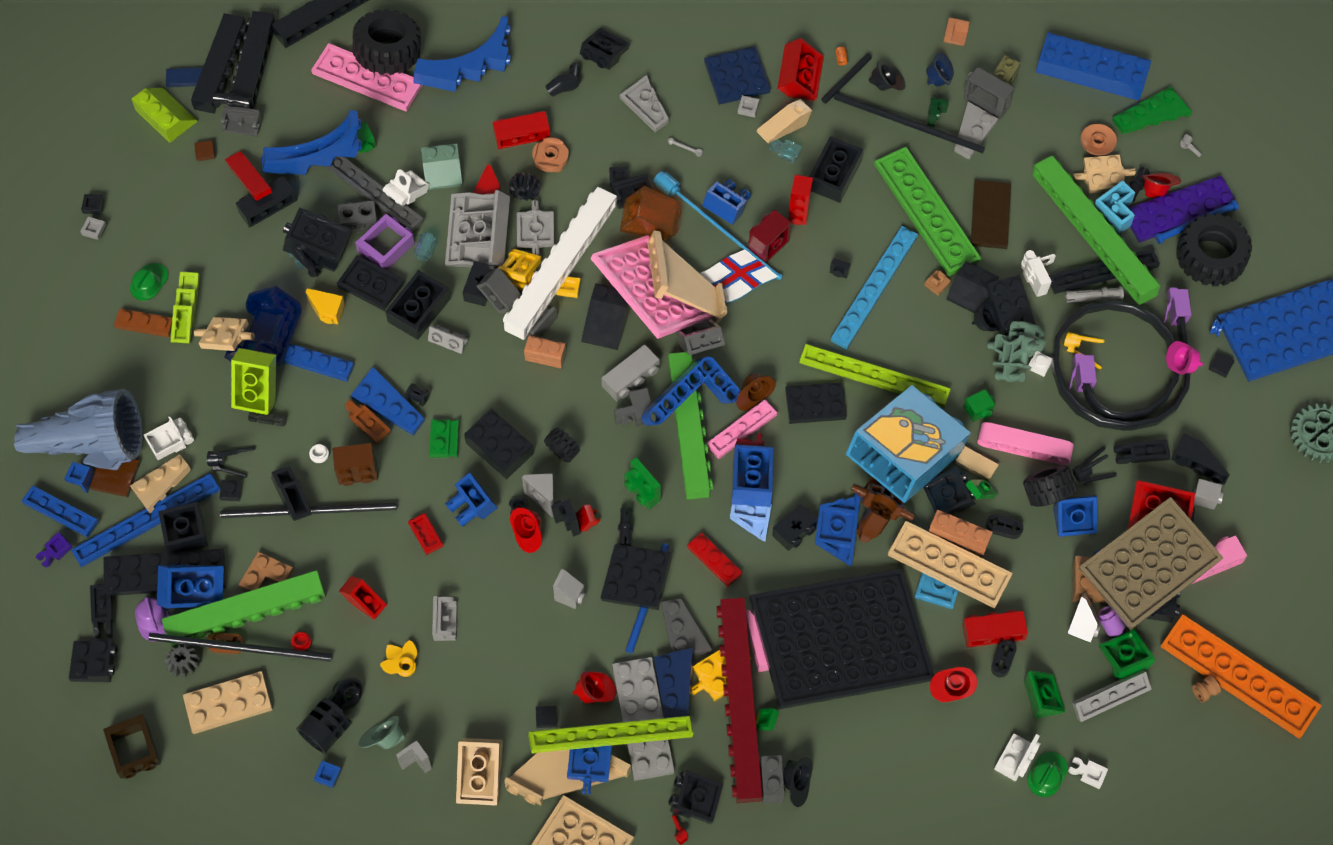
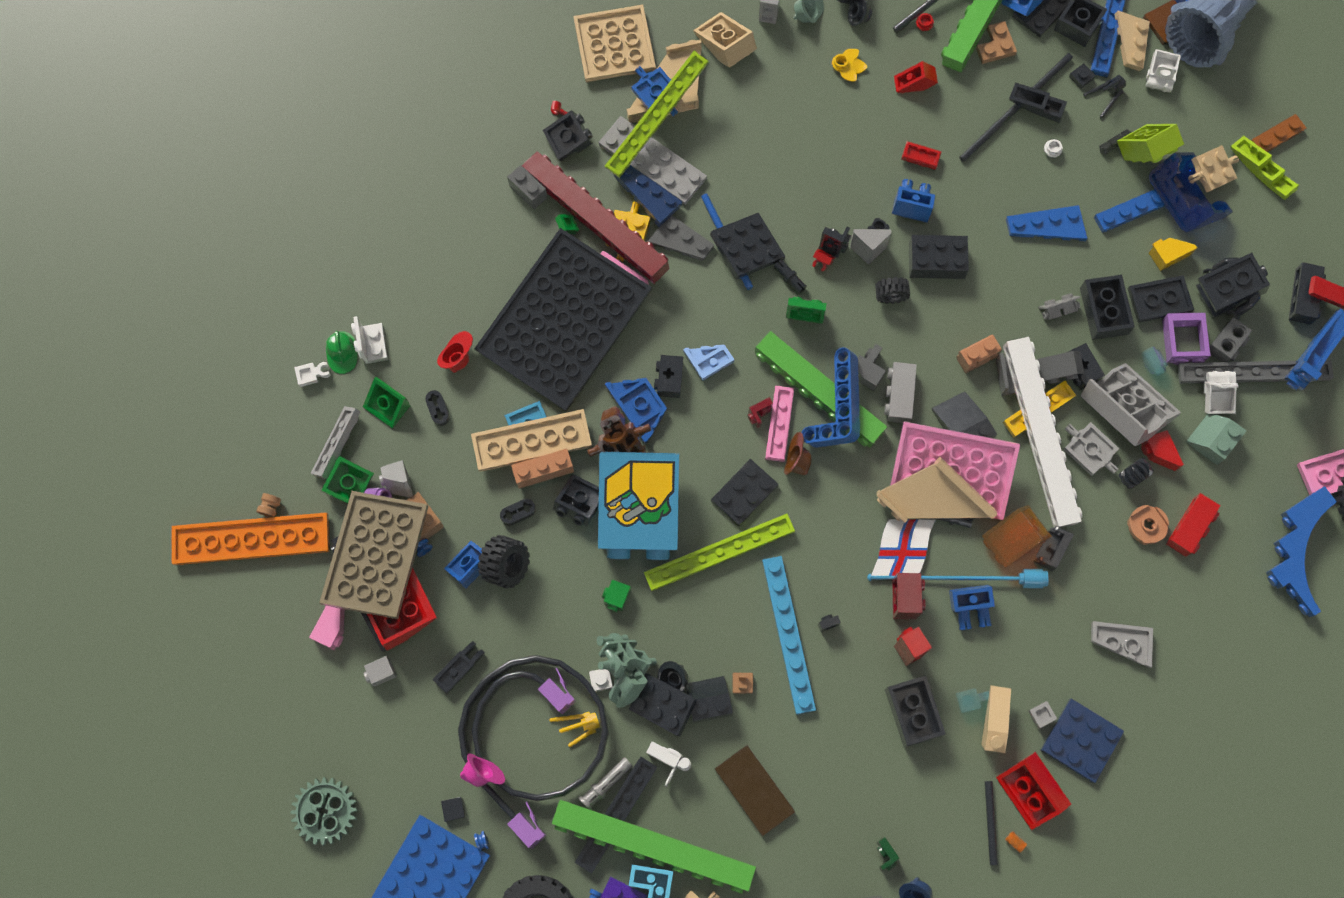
camera: 140 degrees right, 10 degrees up
green piece [130,263,168,301] -> none
reddish brown brick [332,443,378,486] -> none
dark orange hinge [345,400,391,445] -> none
green brick [357,121,376,154] -> none
black bush [405,383,430,406] -> none
green plate [429,420,459,458] -> none
light grey hinge [432,596,457,641] -> none
yellow plate [498,249,541,282] -> none
red piece [510,507,542,553] -> none
black tile [536,706,557,728] -> none
black arm [545,63,581,97] -> none
light grey slope [553,569,586,609] -> none
red piece [572,671,616,704] -> none
black plate [580,28,630,70] -> none
black plate [609,167,628,187] -> none
light grey hinge [668,138,703,157] -> none
dark grey window [676,319,725,355] -> none
red plate [687,532,742,587] -> none
blue brick [731,445,774,507] -> none
black piece [783,757,813,807] -> none
black piece [834,93,985,154] -> none
black piece [869,62,906,91] -> none
bright green plate [874,147,981,277] -> none
light grey wing [954,102,998,160] -> none
tan tile [955,446,999,482] -> none
red brick [962,610,1028,648] -> none
green plate [966,480,998,499] -> none
bright pink beam [977,422,1074,465] -> none
black plant [1072,447,1117,485] -> none
black slope [1171,433,1230,485] -> none

